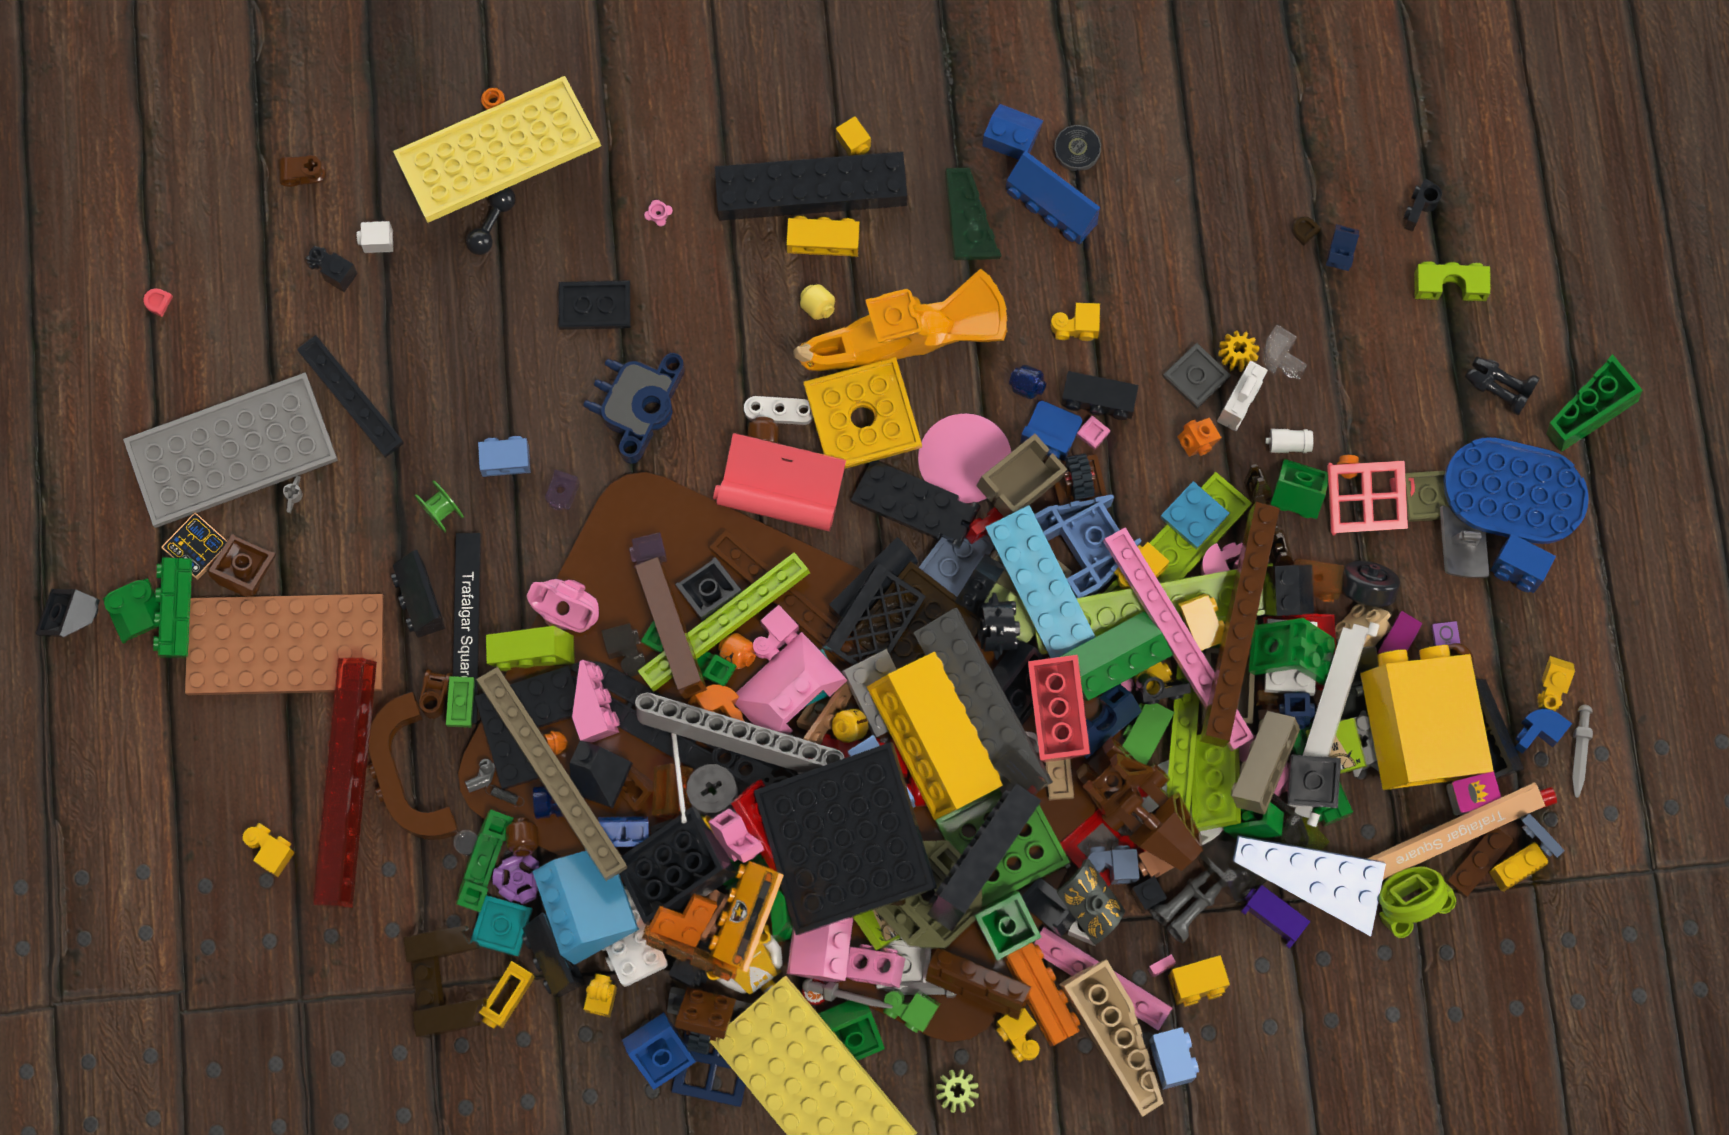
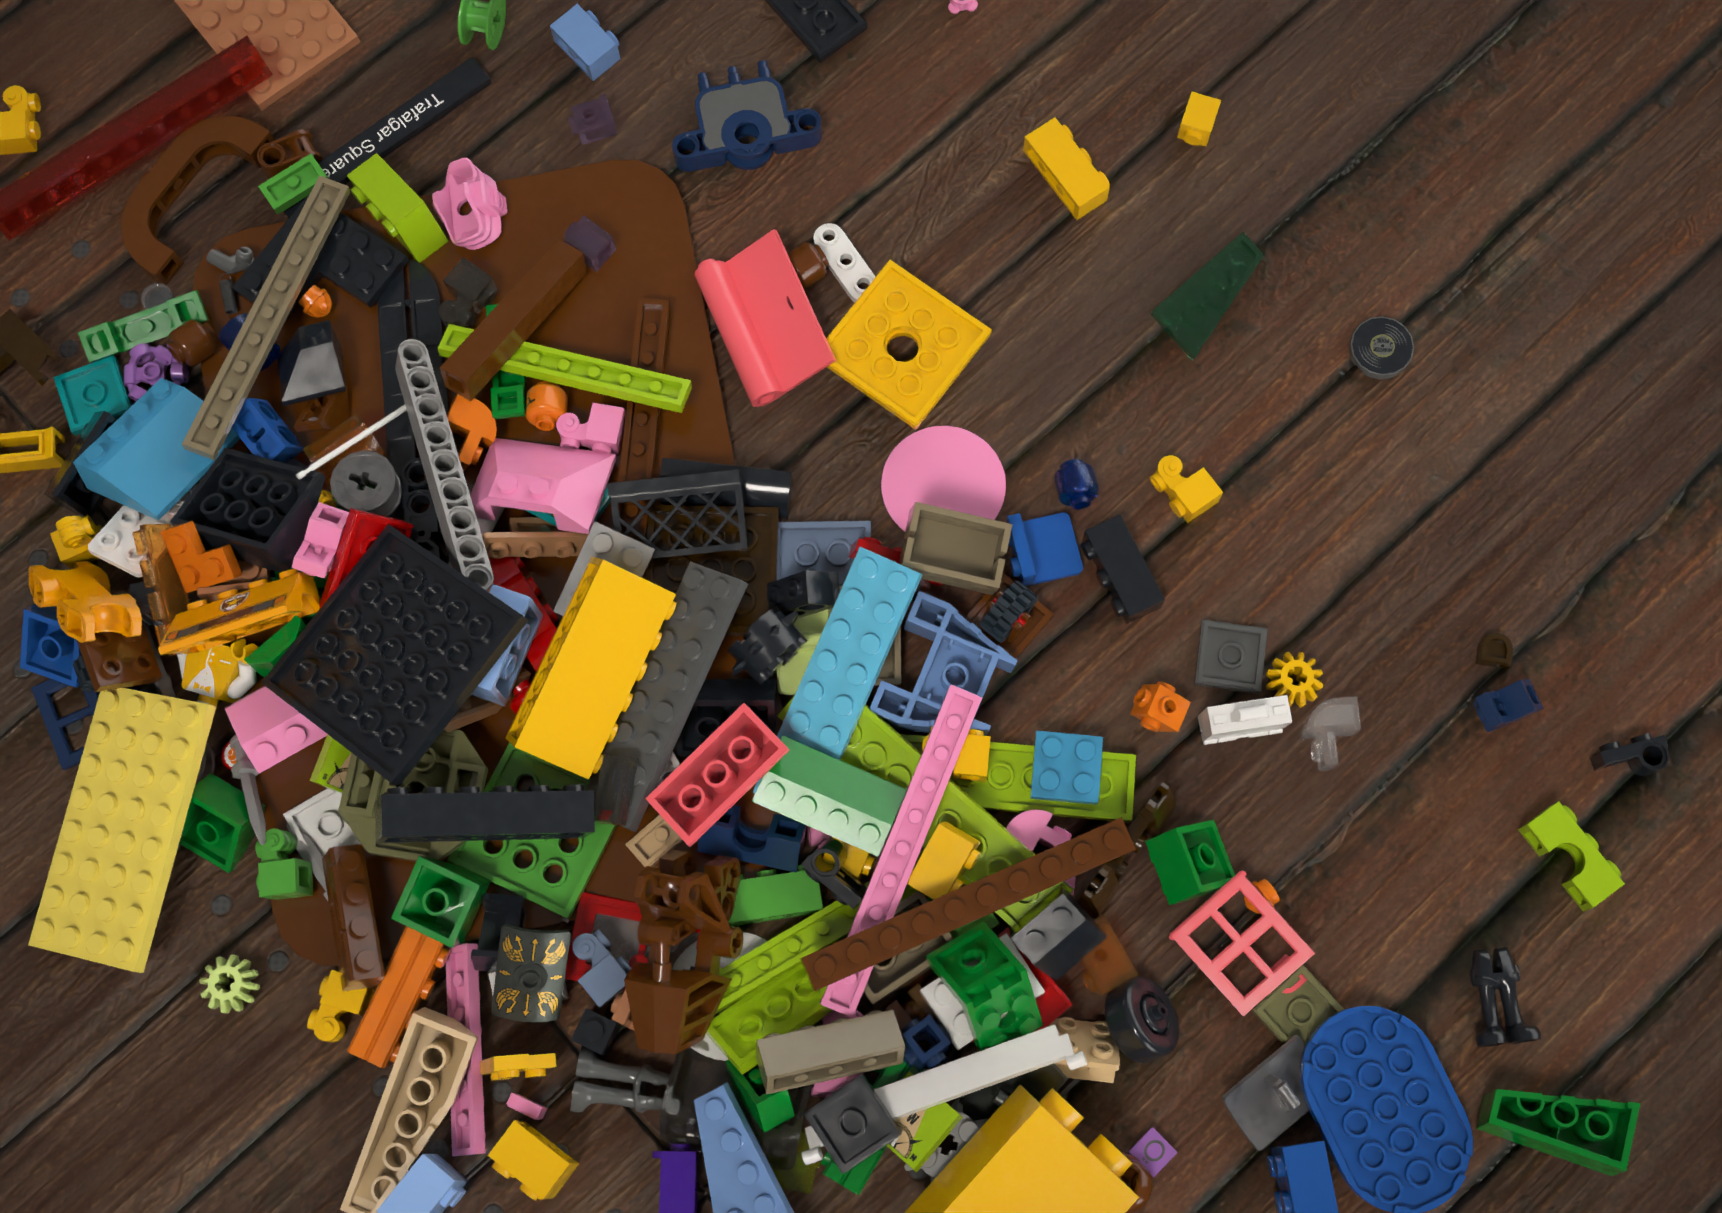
camera: 55 degrees right, 0 degrees up
black slope [391,550,446,638] -> none
bright pink slope [572,660,620,743] -> none
black slope [675,557,742,622] -> none
black brick [715,152,907,221] -> none
light orange animal [793,269,1007,371] -> none
light yellow head [800,284,835,320] -> none
yellow head [832,709,868,742] -> none
bright pink brick [846,944,905,988] -> none
black hinge [851,460,981,549] -> none
blue slope [983,104,1043,160] -> none
blue slope [1006,151,1100,245] -> none
bright pink tile [1076,416,1111,450] -> none
white piece [1266,429,1313,453] -> none
magenta slope [1377,611,1422,655] -> none
none -> light orange piece [29,561,142,643]
none -> yellow plate [480,1053,556,1081]

